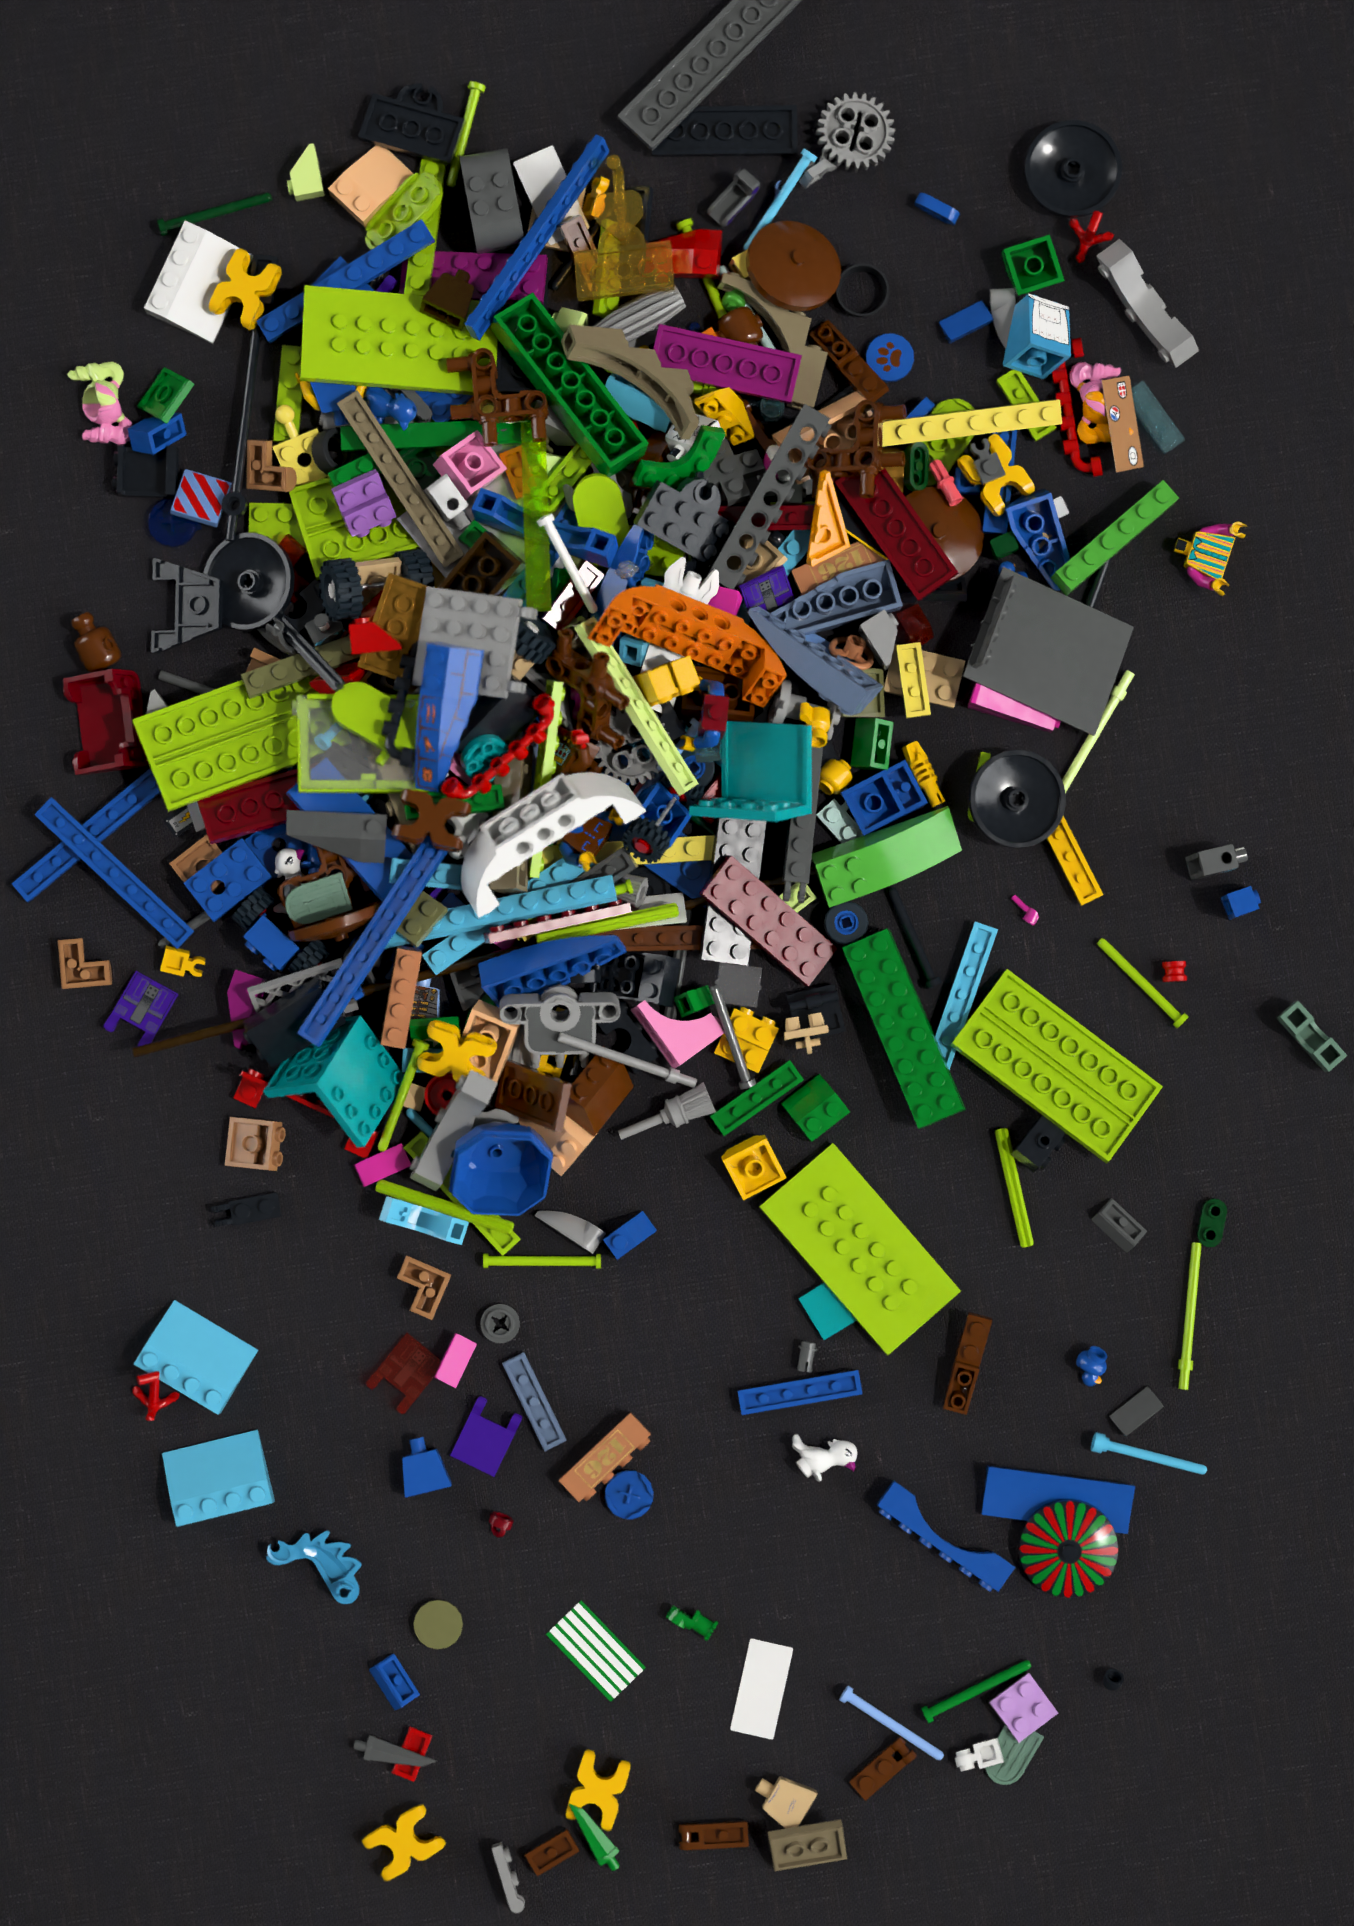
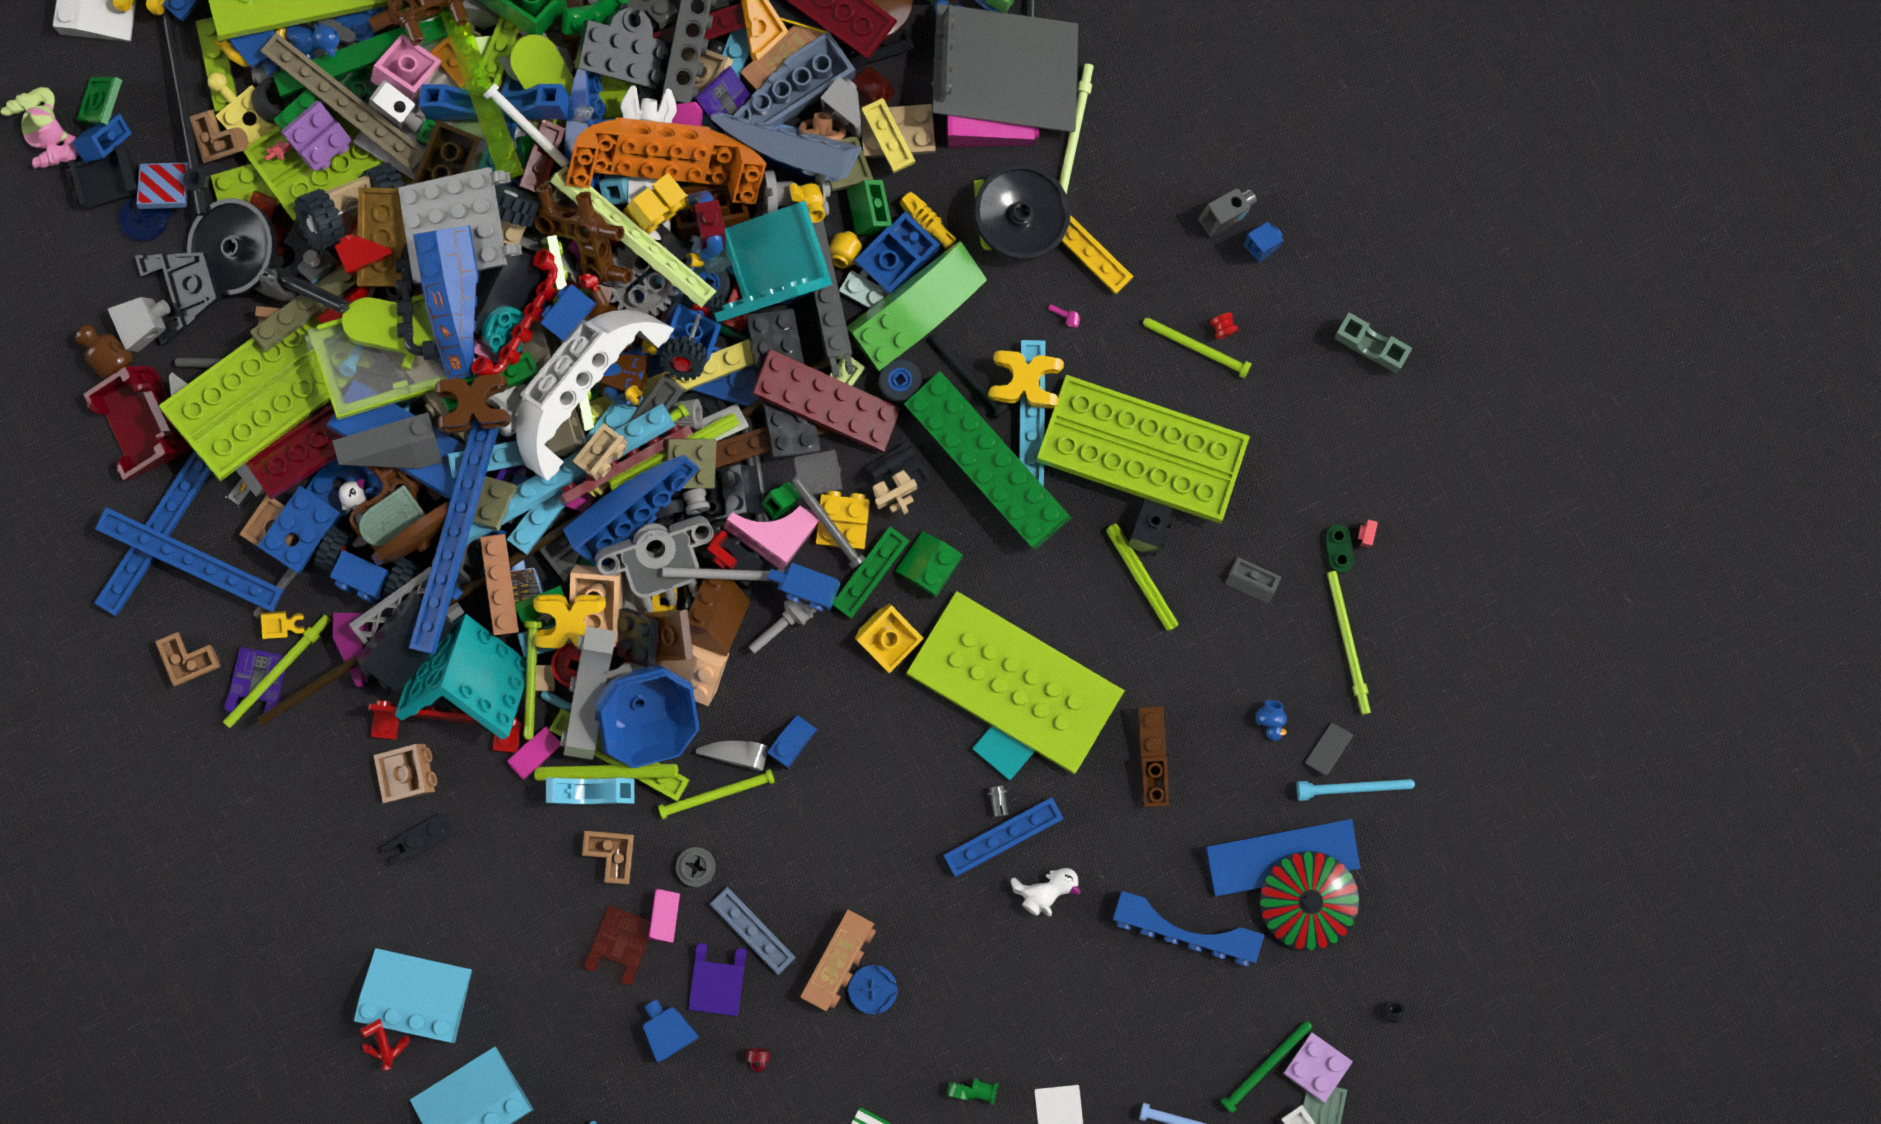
camera: 15 degrees left, 5 degrees down
none -> light grey torso [108,297,170,352]
none -> lime bar [223,614,332,728]
none -> coral plant [265,140,292,160]
none -> blue brick [541,284,597,342]
none -> tan bracket [573,423,628,481]
none -> black plate [617,608,658,668]
none -> olive plate [666,438,717,488]
none -> light grey wheel [682,488,710,515]
none -> red bracket [707,530,737,570]
none -> blue hinge [768,563,841,612]
none -> yellow piece [988,351,1064,408]
none -> coral plate [1357,520,1378,549]

